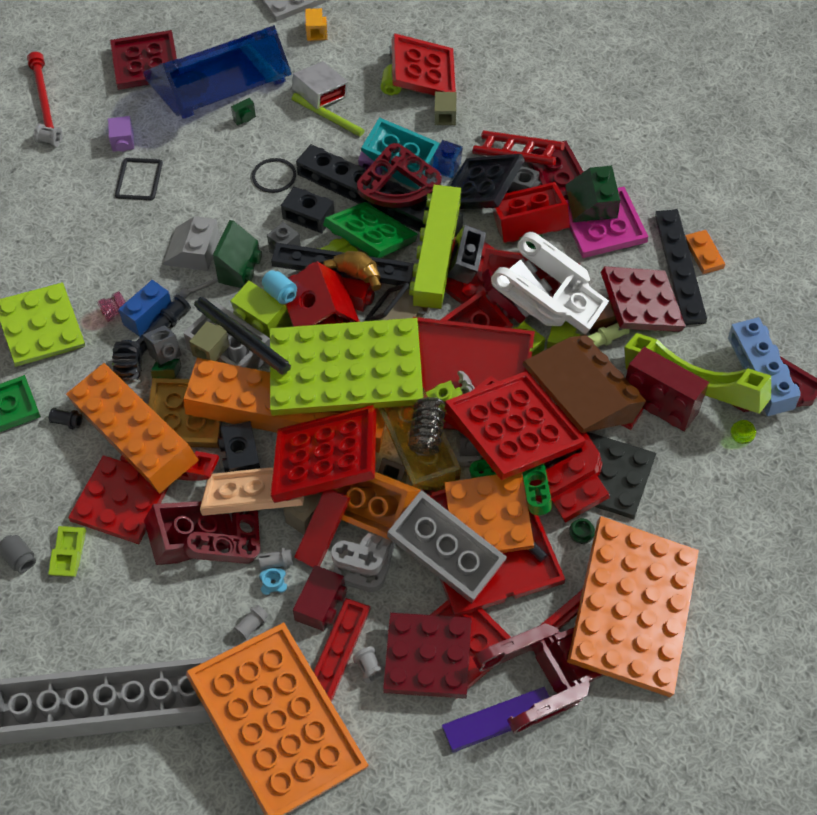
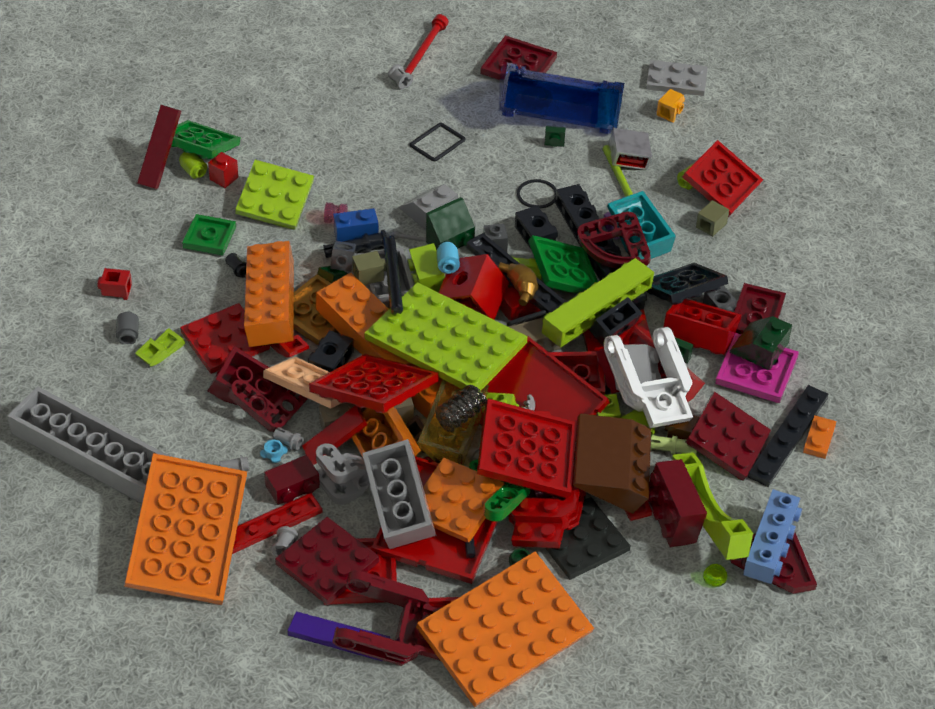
camera: 35 degrees right, 10 degrees down
medium lavender brick [108,116,134,152] -> none
black gear [112,340,142,381] -> none
clear blue brick [433,139,463,179] -> none
red bar [472,130,565,166] -> none

